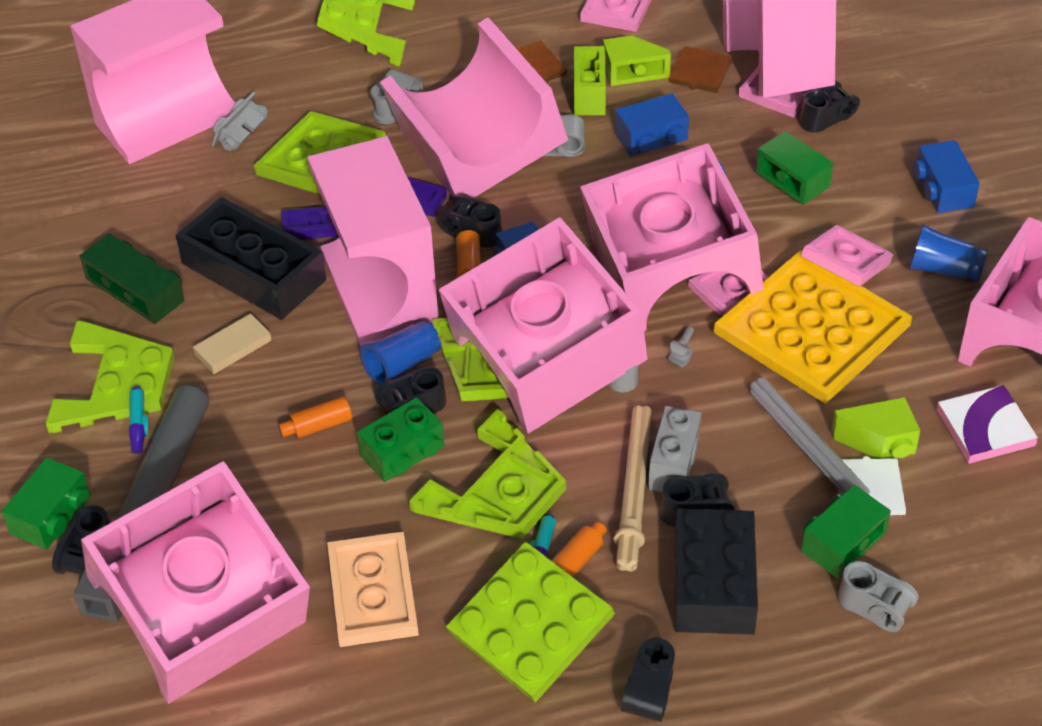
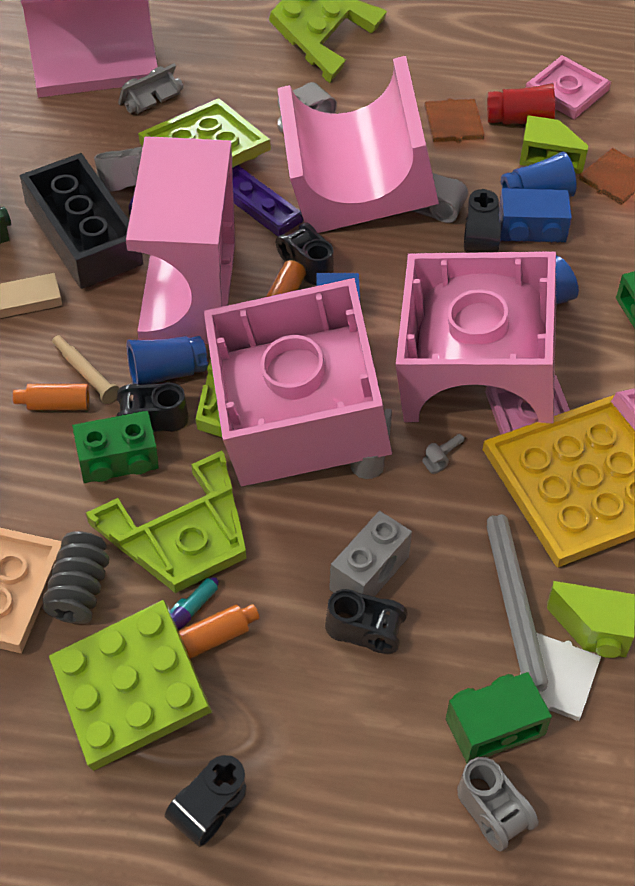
camera: 20 degrees right, 5 degrees up
lime brick [574,46,606,116] -> none
tan axle [614,405,652,572] -> none
black brick [675,509,758,635] -> none
none -> dark grey piece [43,531,110,624]
none -> tan piece [52,335,119,404]
none -> light grey piece [94,147,143,191]
none -> black piece [464,189,501,252]
none -> red plant [487,83,555,124]
none -> blue plant [501,152,577,197]

